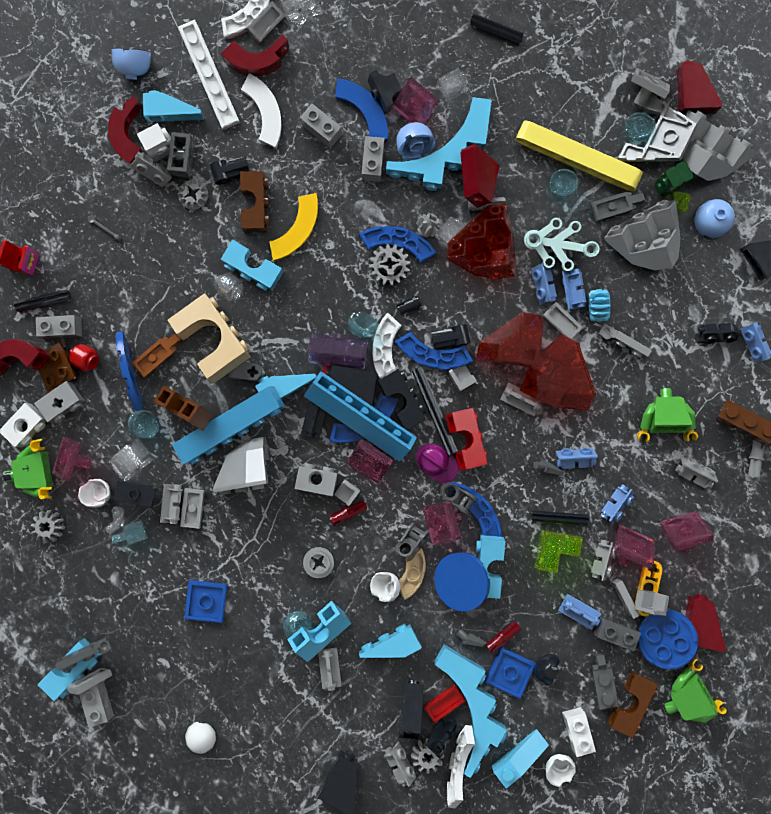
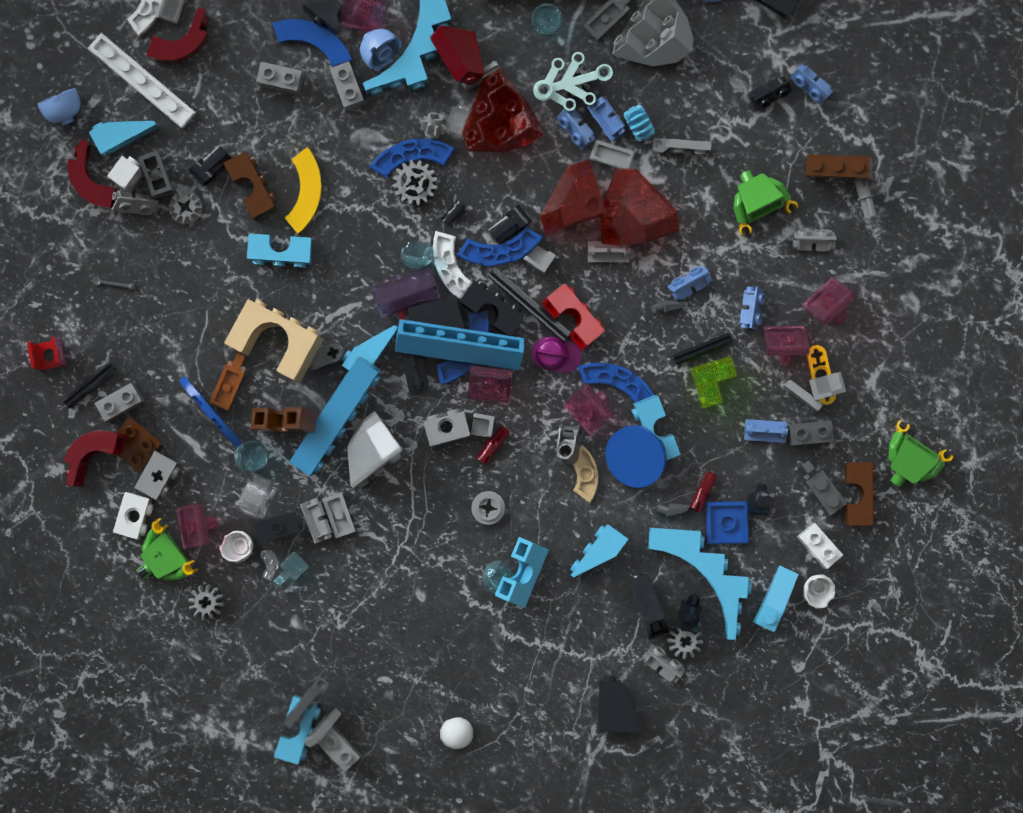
camera: 25 degrees left, 0 degrees up
red head [69,344,99,372] -> none
blue tile [184,580,228,623] -> none
clear head [215,272,244,301] -> none
white tile [241,73,282,149] -> none
light grey hinge [318,647,342,691] -> none
white hair [370,572,401,602] -> none
red tile [423,683,466,724] -> none
dark grey piece [440,483,478,515] -> none
white tile [447,725,475,809] -> none
light grey hinge [591,539,618,581] -> none
blue tile [638,609,698,670] -> none
dark red slope [685,594,726,652] -> none

